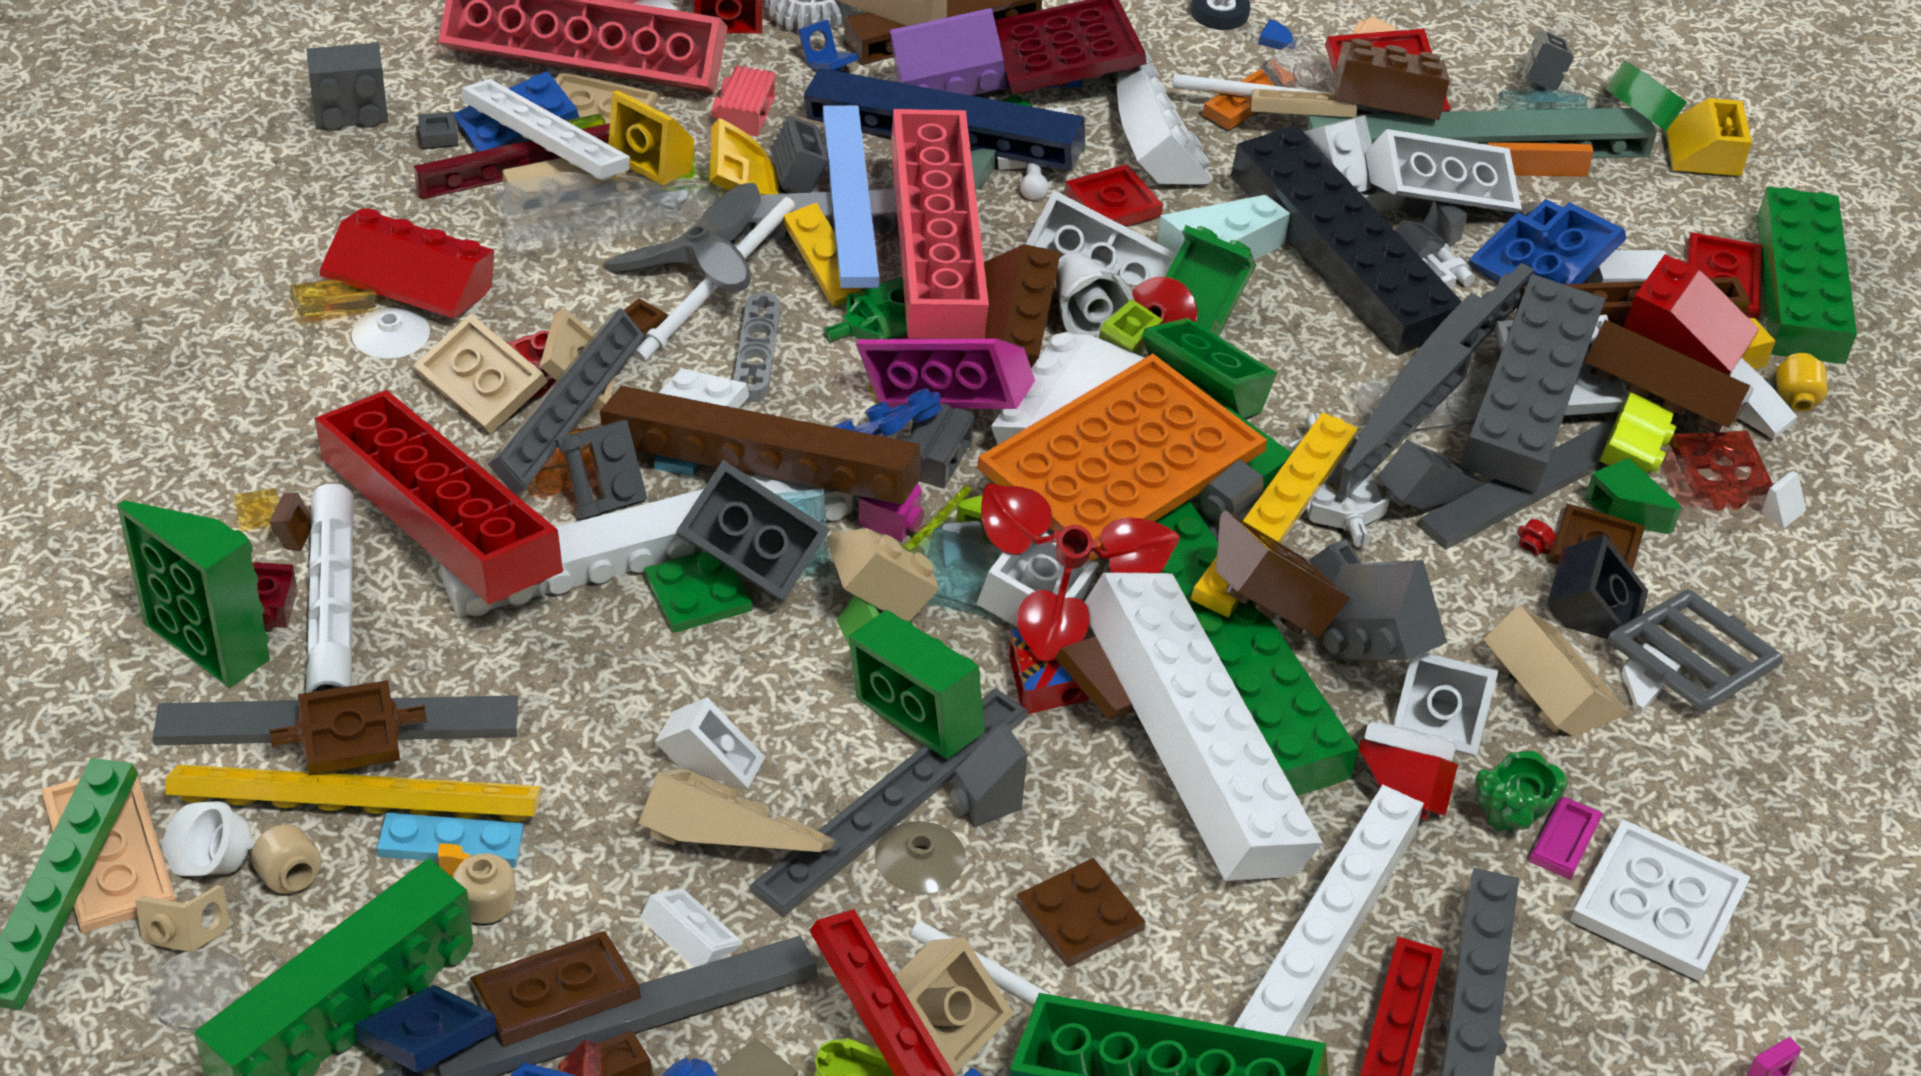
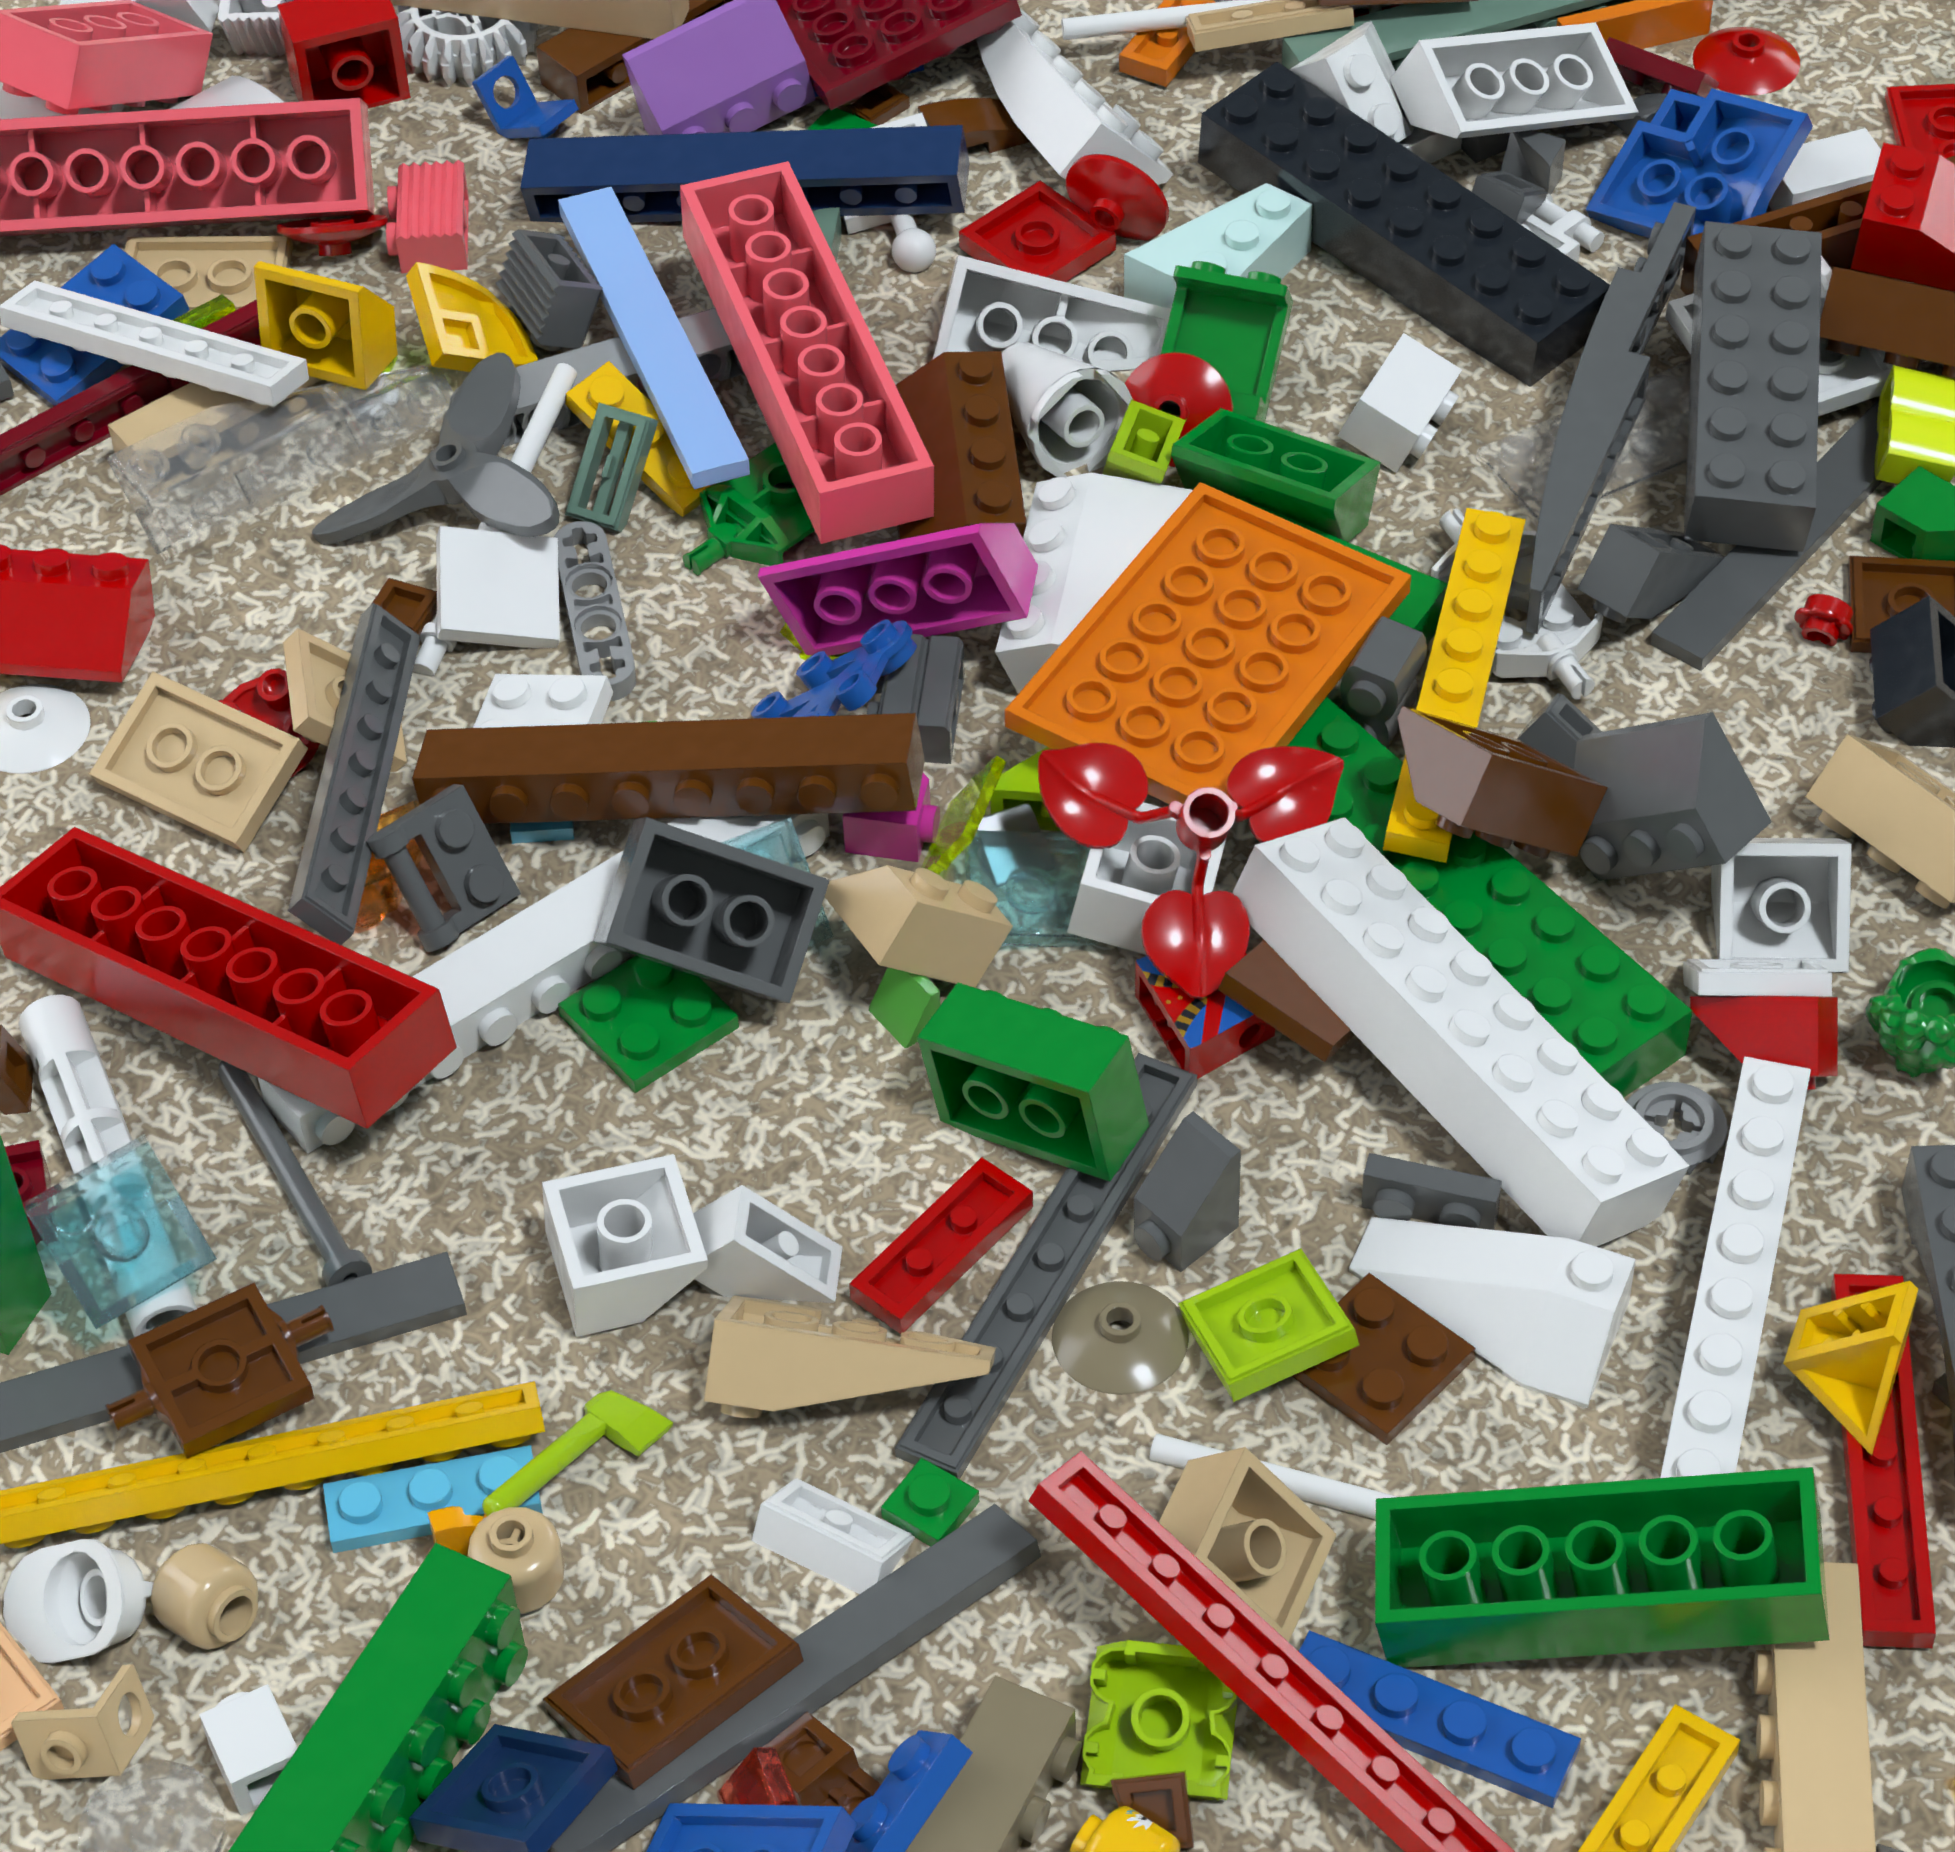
camera: 10 degrees left, 5 degrees up
none -> clear light blue slope [25,1134,217,1329]
none -> white brick [199,1684,298,1816]
none -> dark grey bar [218,1061,372,1286]
none -> red dish [277,215,388,256]
none -> white tile [436,526,560,649]
none -> lime piece [482,1390,673,1516]
none -> white slope [542,1154,708,1337]
none -> sand green tile [565,403,658,532]
none -> reddish brown tile [837,82,910,125]
none -> red plate [849,1157,1033,1334]
none -> green plate [881,1457,980,1547]
none -> reddish brown slope [918,98,1030,154]
none -> red dish [1066,154,1169,241]
none -> lime tile [1178,1248,1359,1402]
none -> white brick [1338,333,1462,473]
none -> white wedge [1349,1217,1636,1408]
none -> dark grey plate [1362,1153,1502,1230]
none -> dark red plate [1606,37,1719,98]
none -> light grey gear [1626,1082,1727,1175]
none -> red dish [1693,27,1800,96]
none -> yellow slope [1783,1280,1918,1456]

